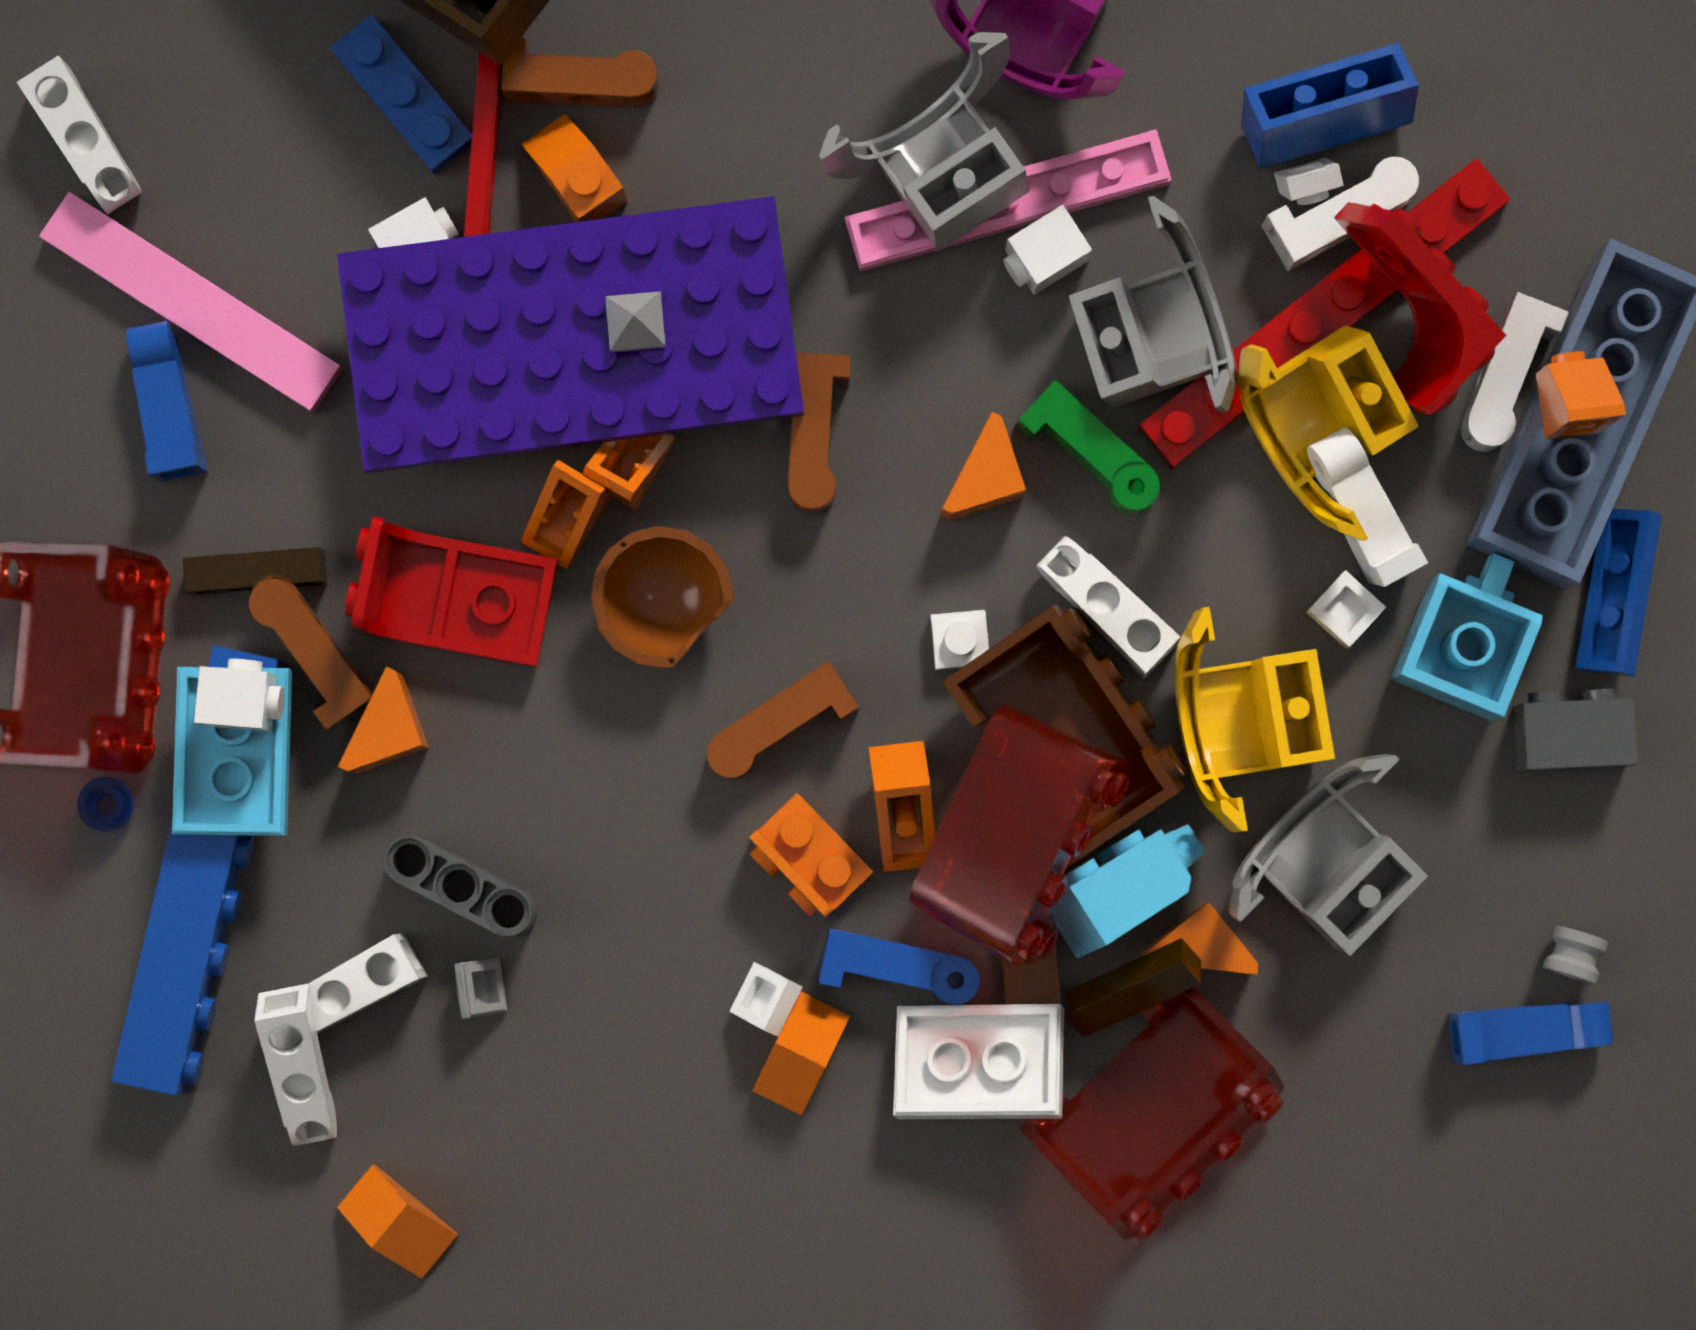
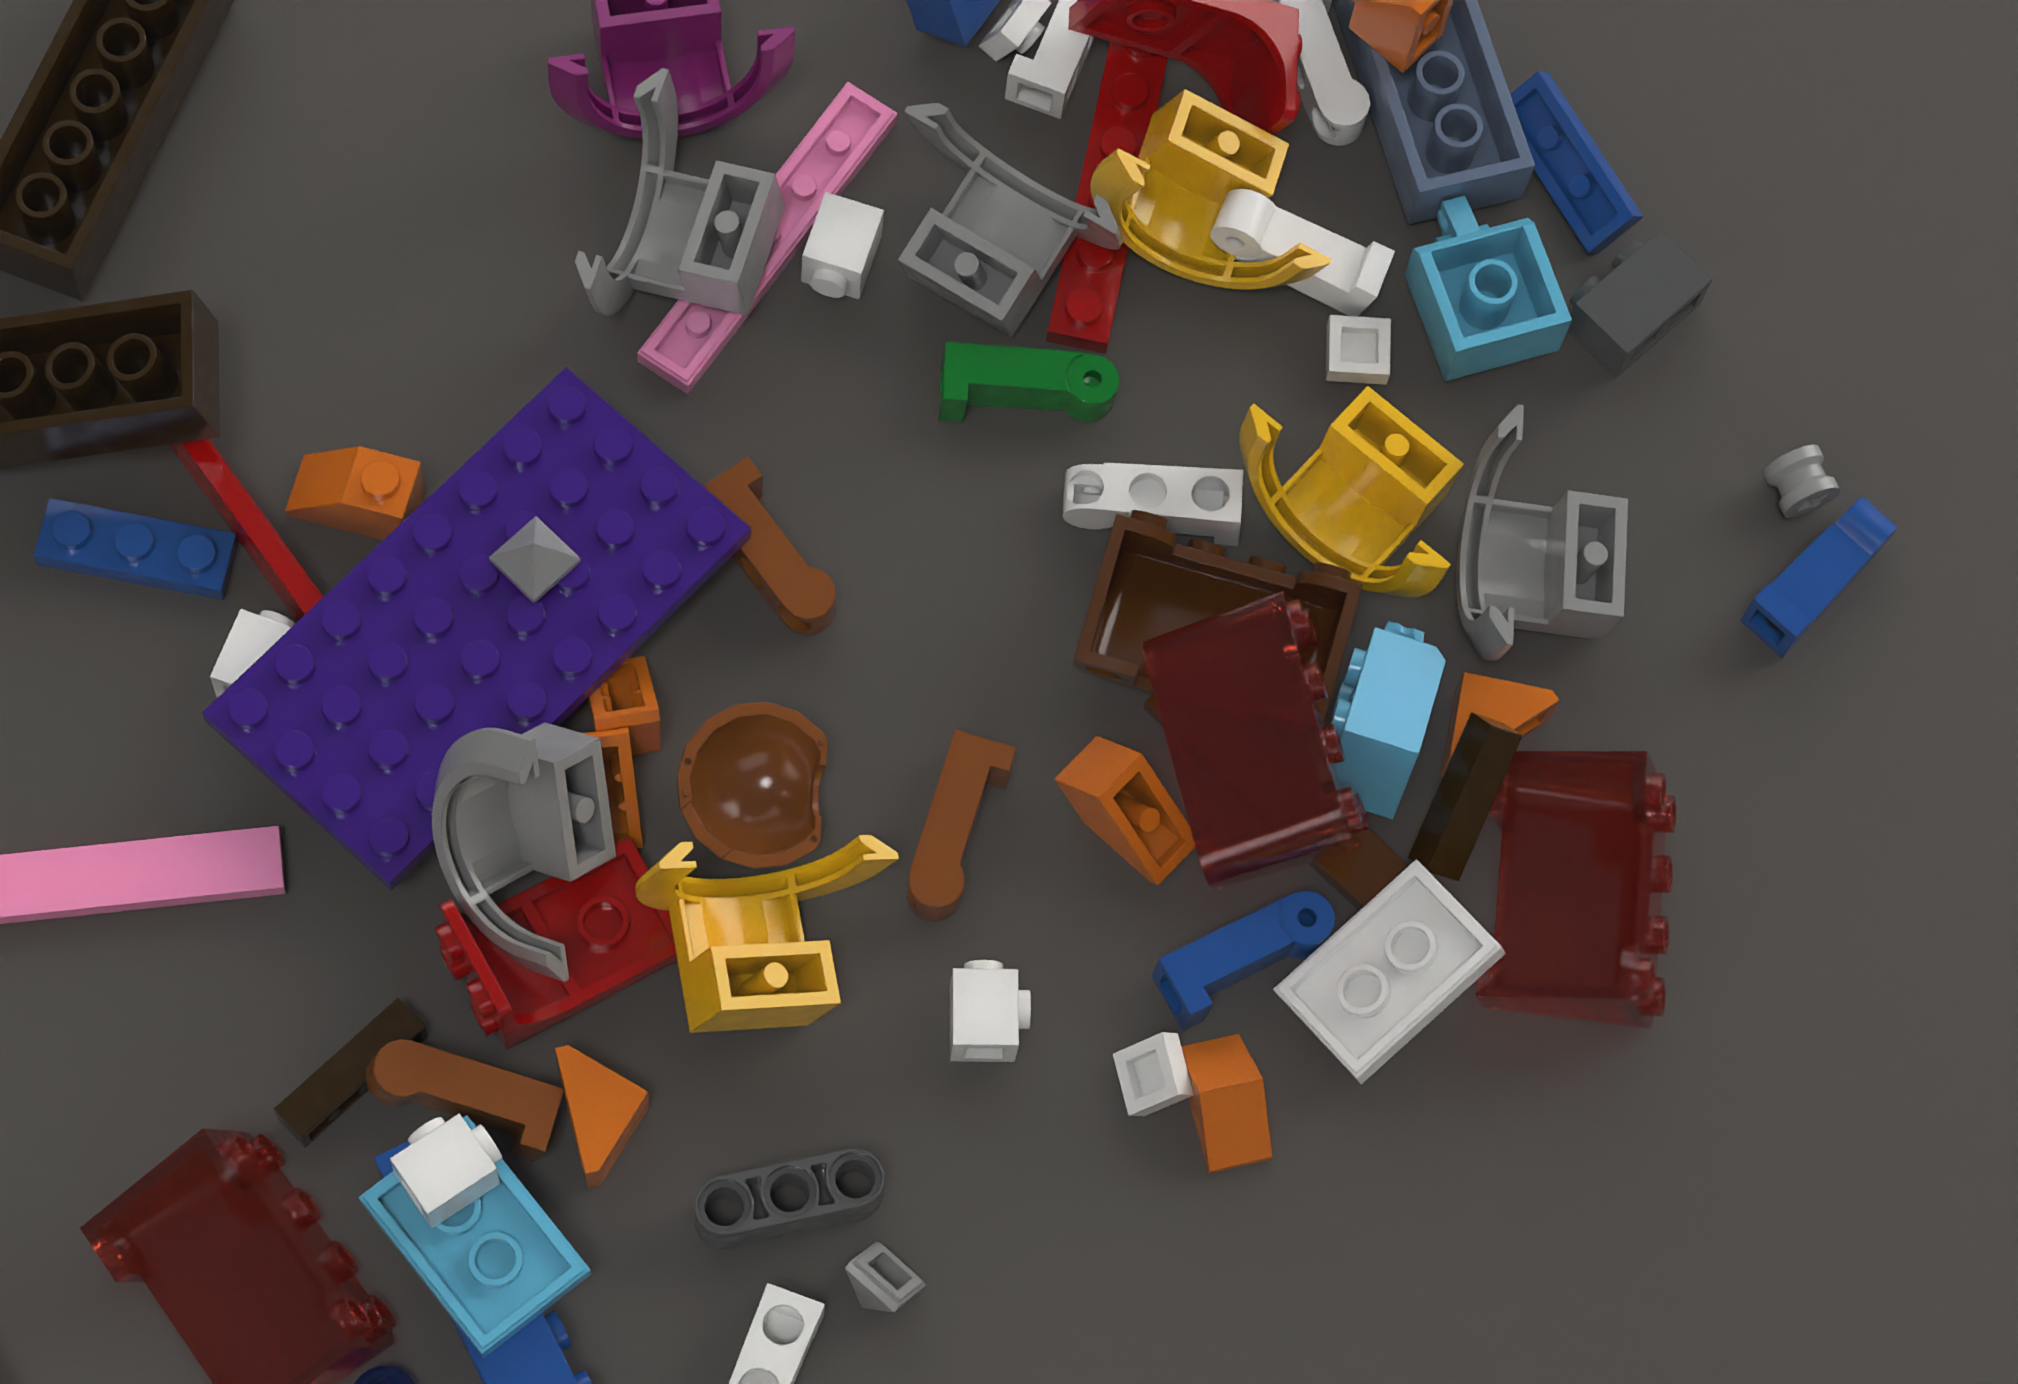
camera: 50 degrees left, 15 degrees down
blue leg [126,321,208,482] -> none
dark orange leg [501,37,659,107] -> none
orange bracket [749,793,873,918] -> none
white plate [930,610,989,671] -> none
orange slope [940,411,1026,520] -> none
none -> light grey piece [432,722,616,982]
none -> yellow piece [635,835,899,1033]
none -> white brick [950,960,1031,1062]

